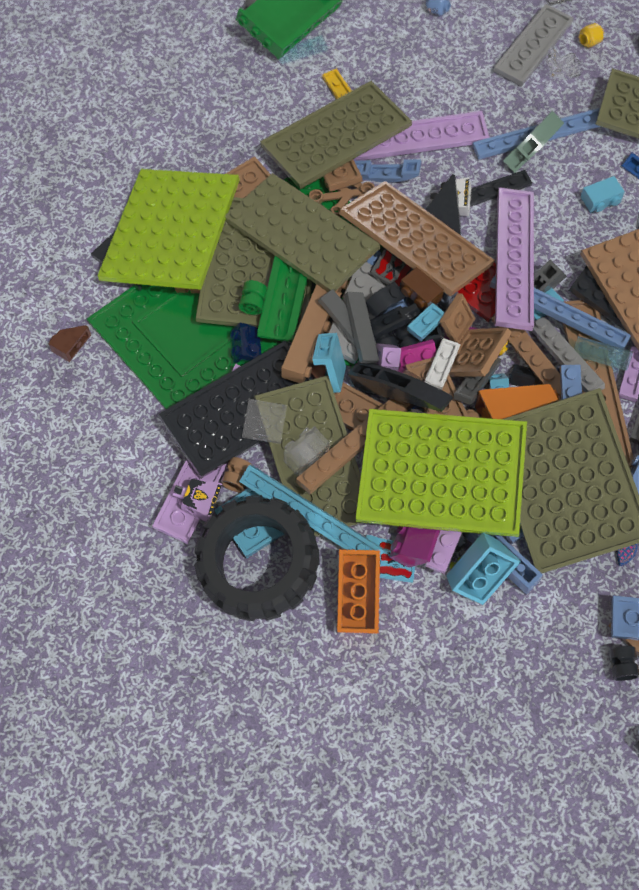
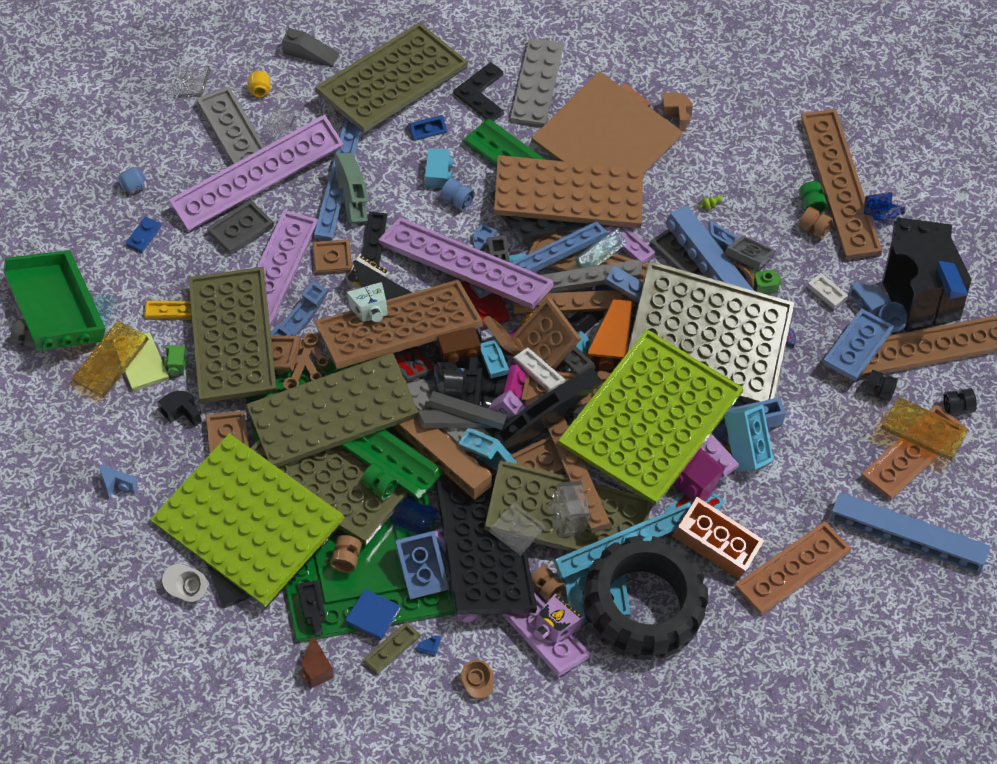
camera: 65 degrees left, 10 degrees down
none -> clear yellow plate [72,320,149,398]
none -> medium blue slope [99,464,138,499]
none -> yellowish green tile [114,332,169,391]
none -> blue plate [126,216,161,253]
none -> black brick [157,391,201,427]
none -> white piece [162,564,207,602]
none -> bright green brick [164,345,186,376]
none -> lavender plate [169,114,344,232]
none -> dark grey plate [207,199,274,255]
none -> black hinge [298,580,326,636]
none -> medium nougat tile [312,239,352,275]
none -> medium nougat wheel [330,535,362,573]
none -> blue tile [345,589,401,640]
none -> light aqua torso [347,282,388,322]
none -> olive tile [362,622,420,675]
none -> medium blue slope [394,531,449,599]
none -> blue tile [416,636,441,657]
none -> medium blue wheel [440,178,475,211]
none -> medium nougat hat [460,660,494,699]
none -> medium blue tile [472,222,498,251]
none -> nougat plate [735,521,851,616]
none -> medium blue brick [830,492,991,574]
none -> nougat plate [861,404,966,501]
none -> clear yellow plate [881,397,969,461]

